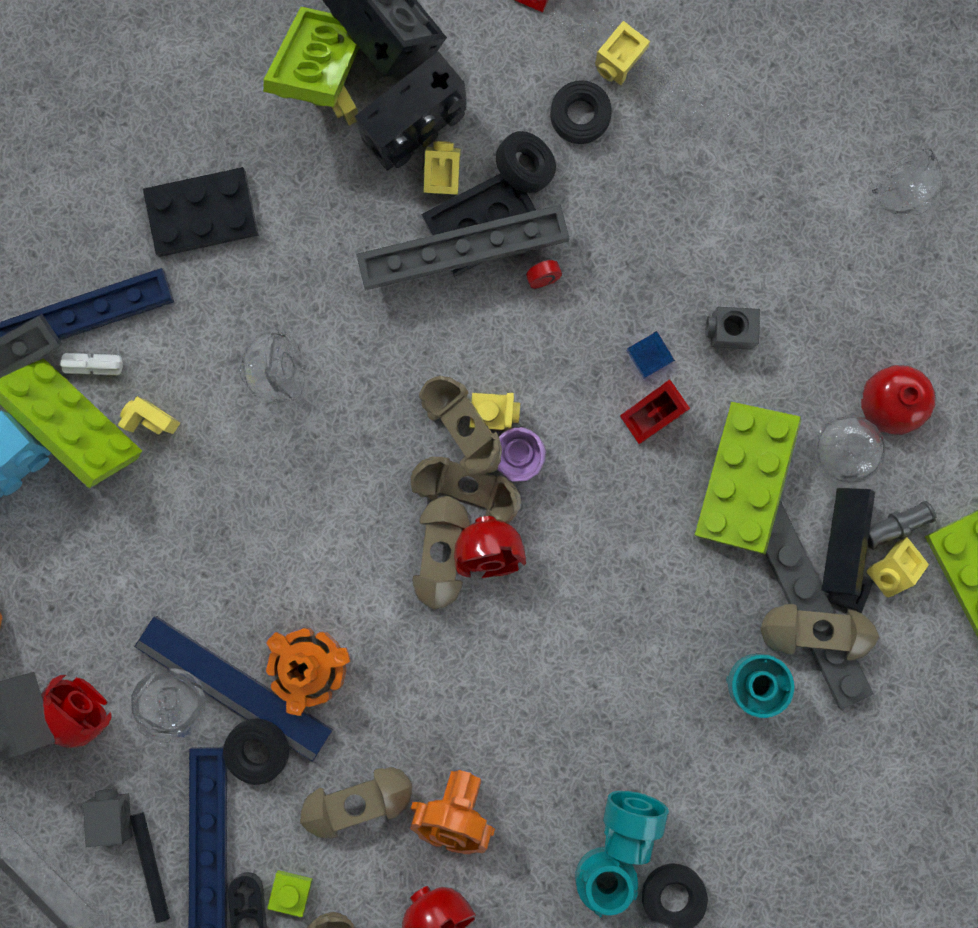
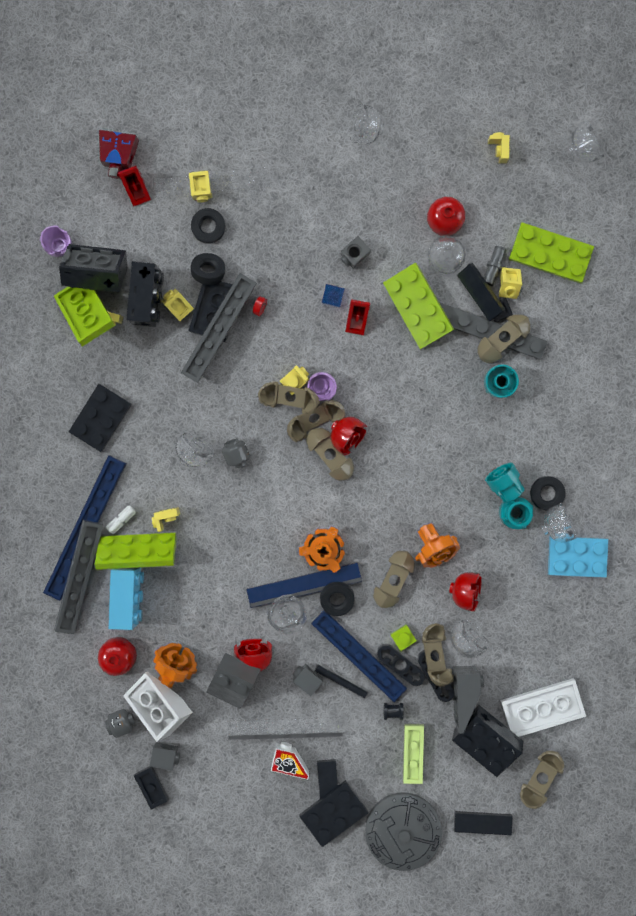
camera: 45 degrees left, 5 degrees up
none -> dark grey head [222,438,250,468]

